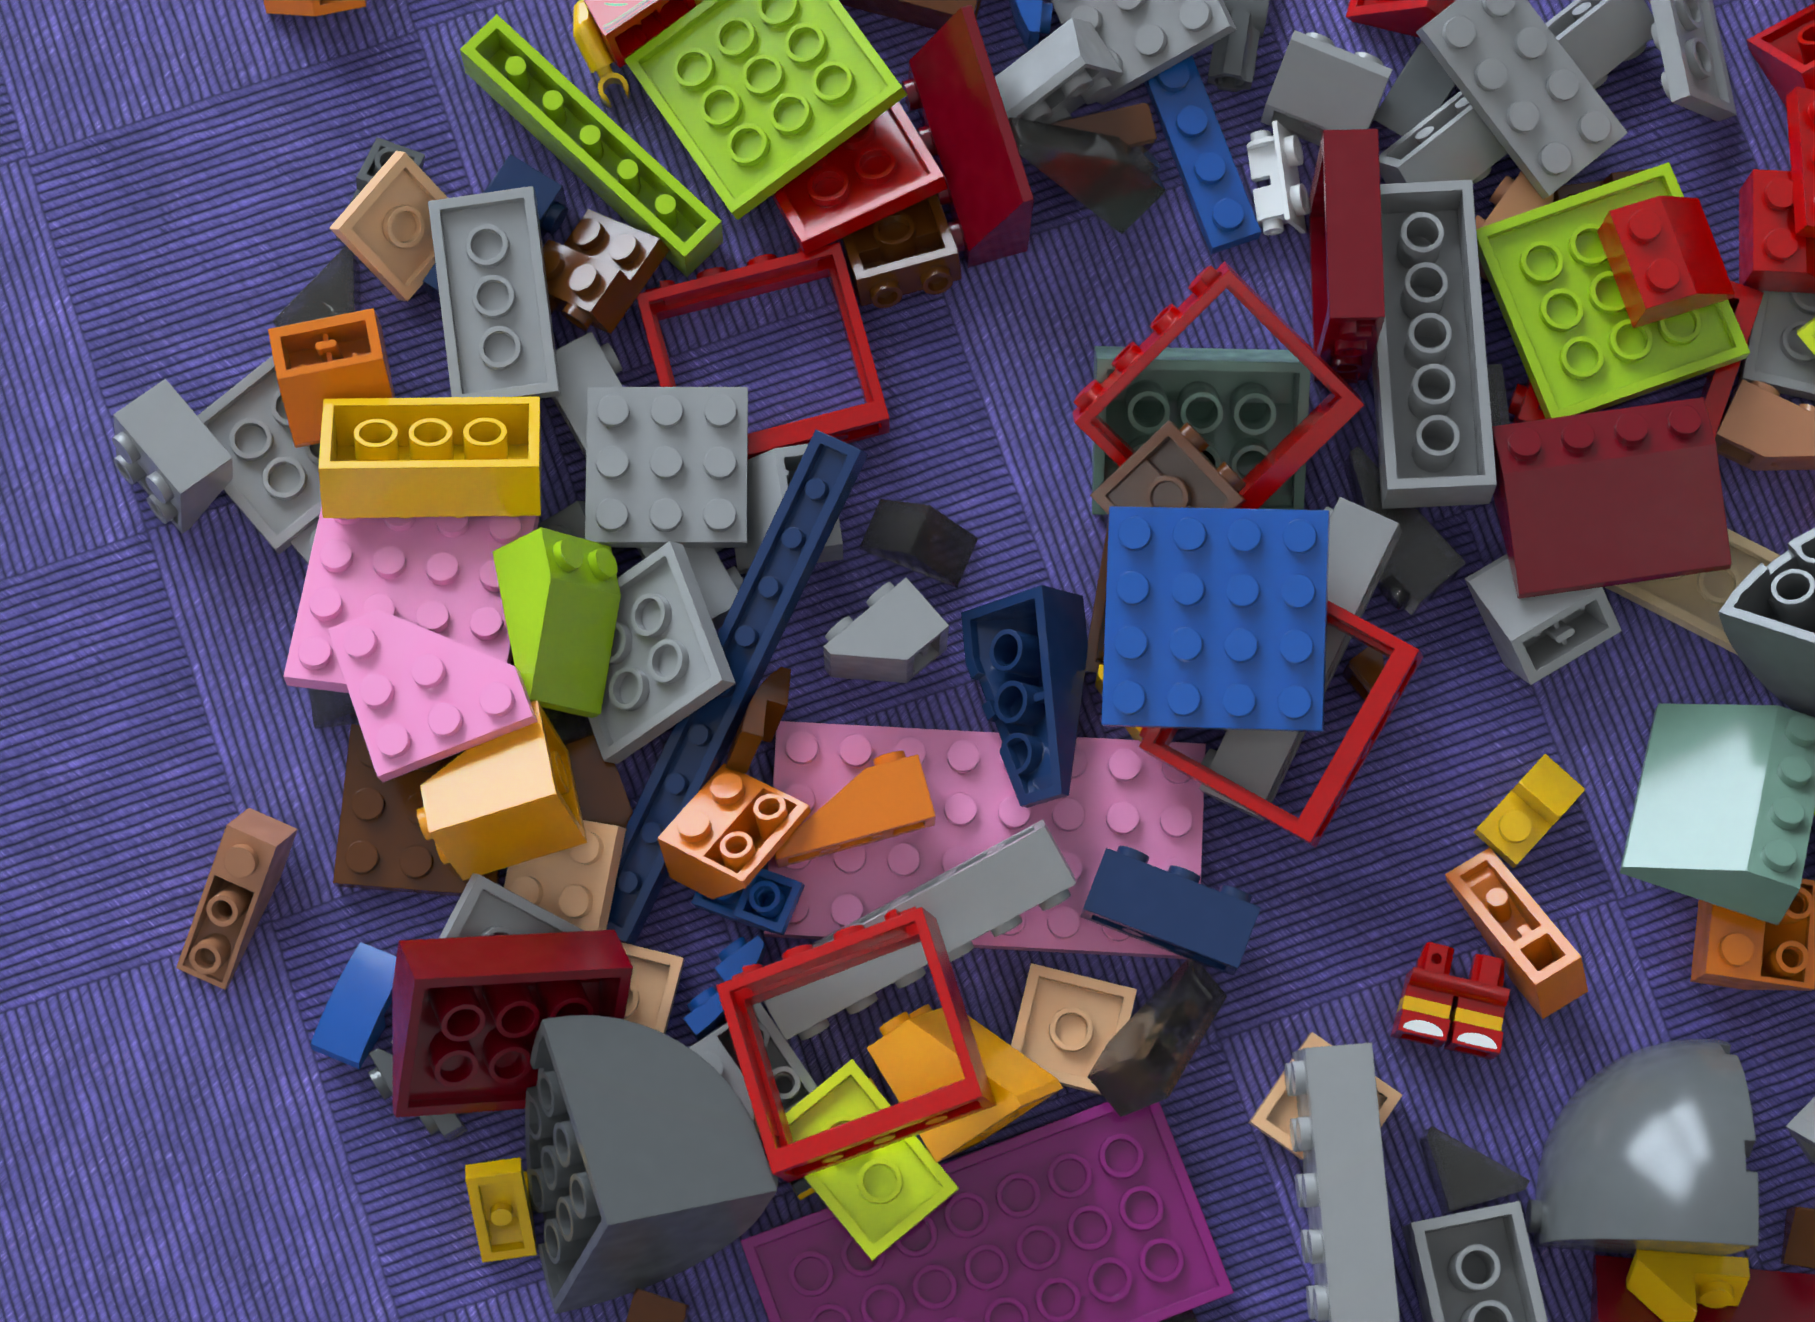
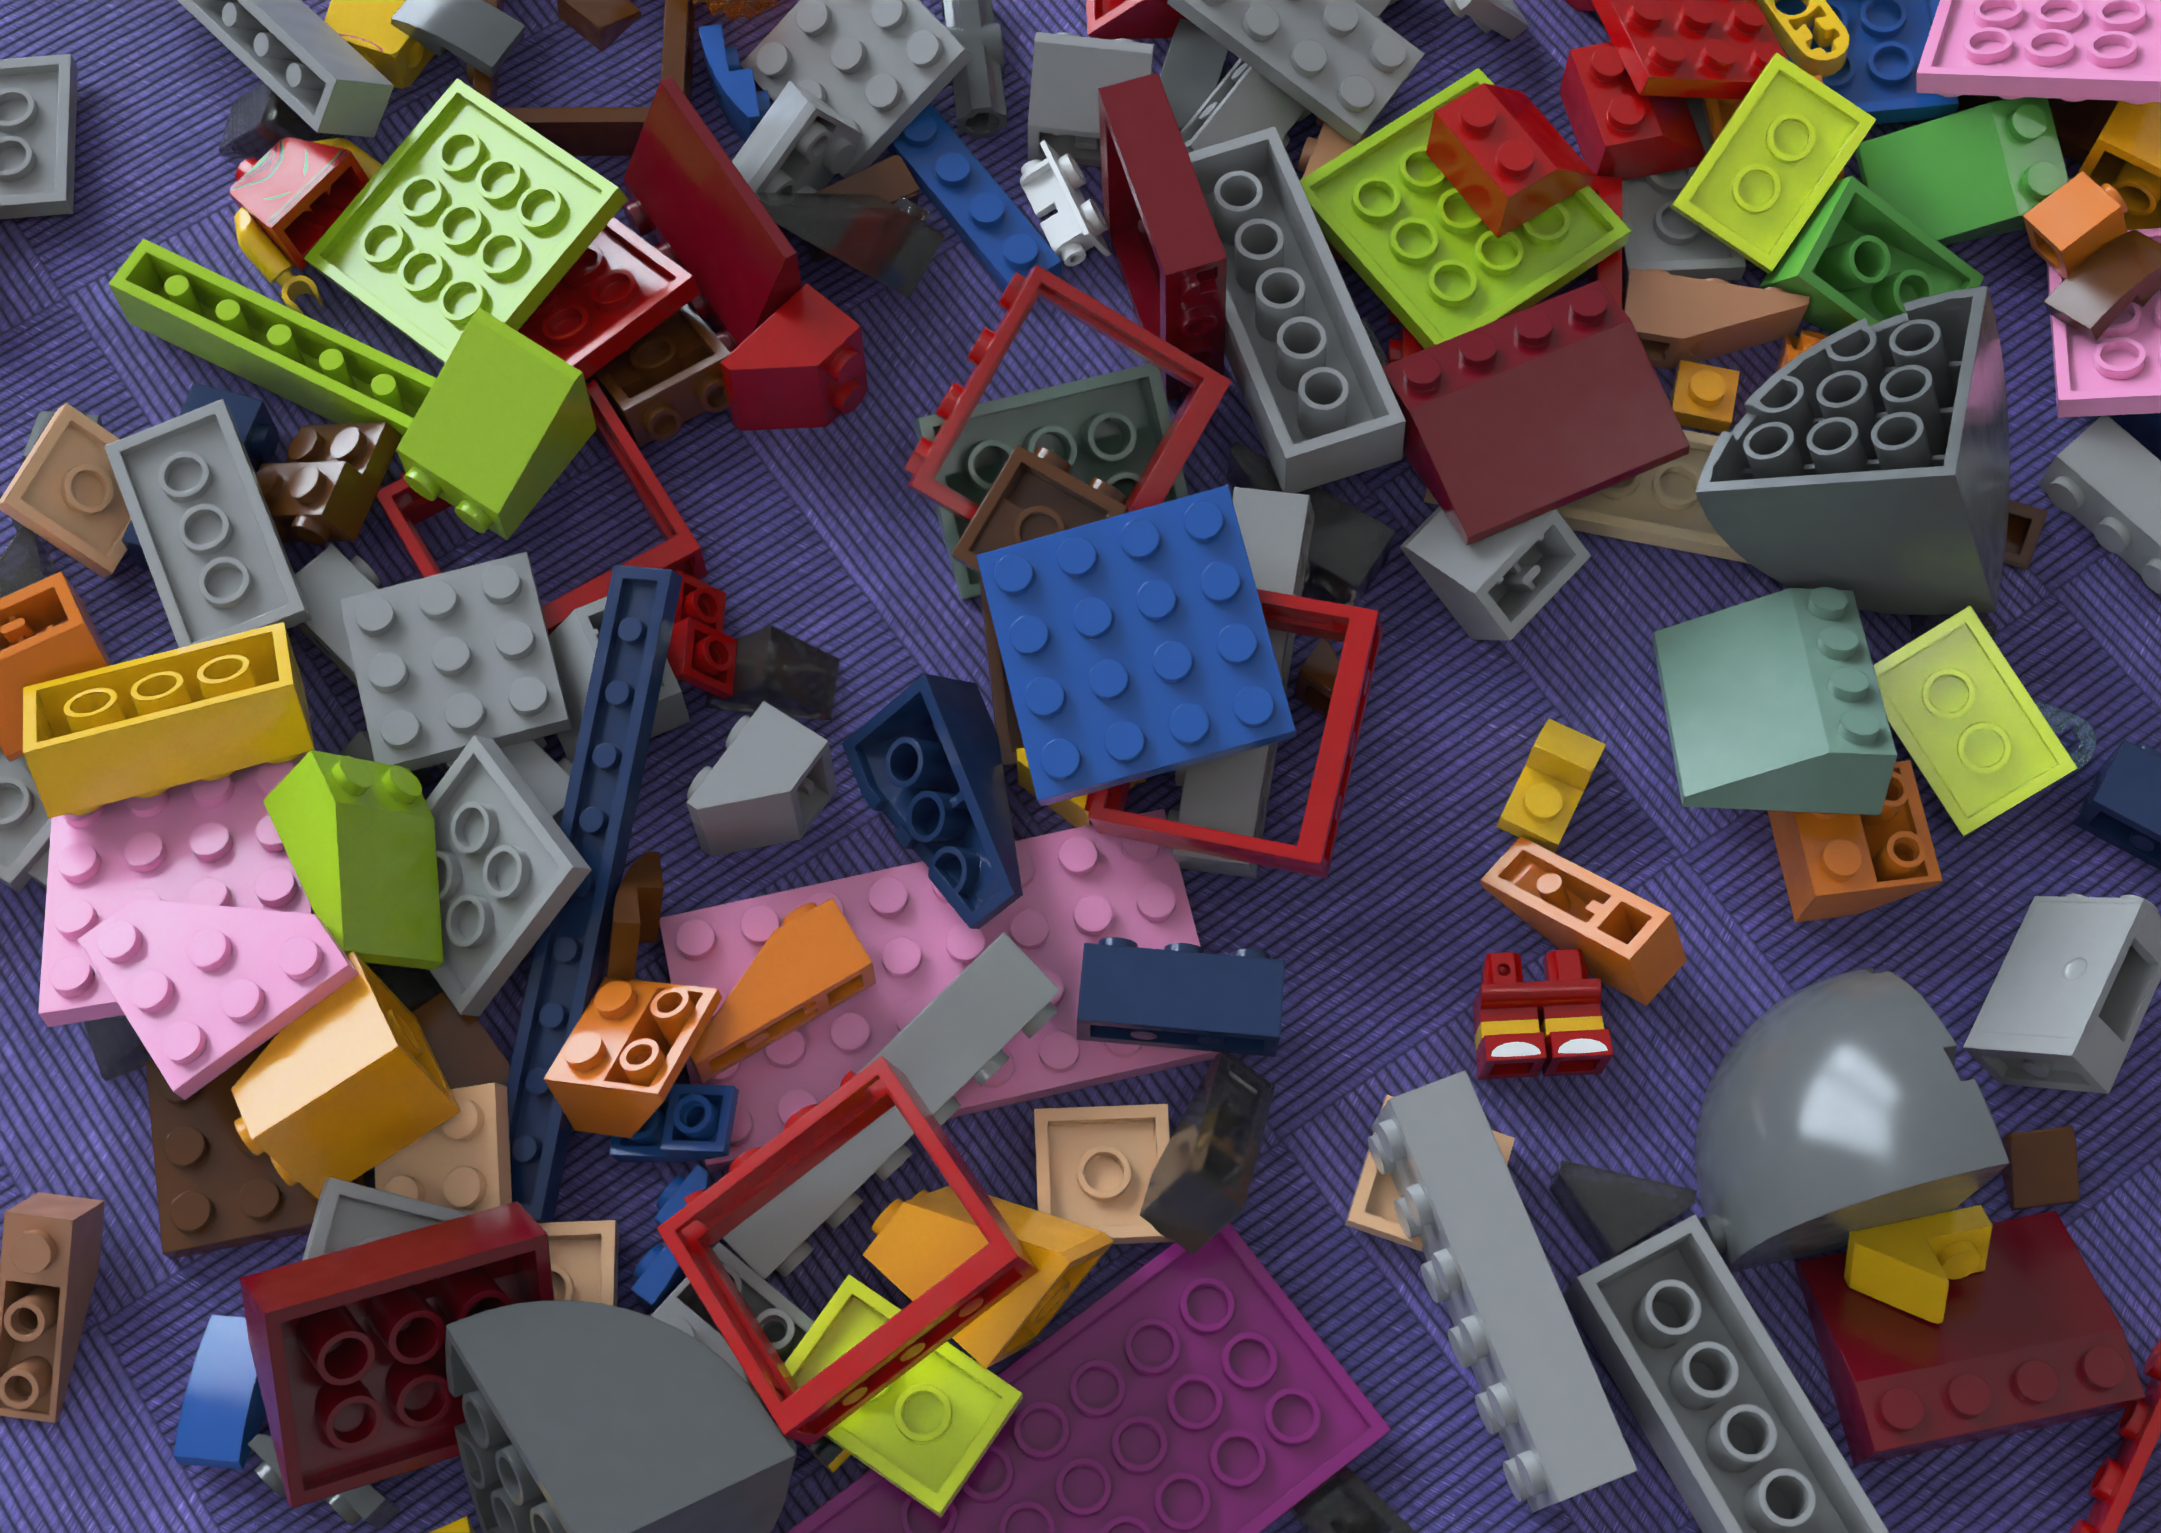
camera: 15 degrees left, 10 degrees down
none -> lime slope [396,307,597,540]
none -> red slope [667,570,738,700]
none -> red slope [720,283,868,431]
none -> light orange plate [1670,360,1740,433]

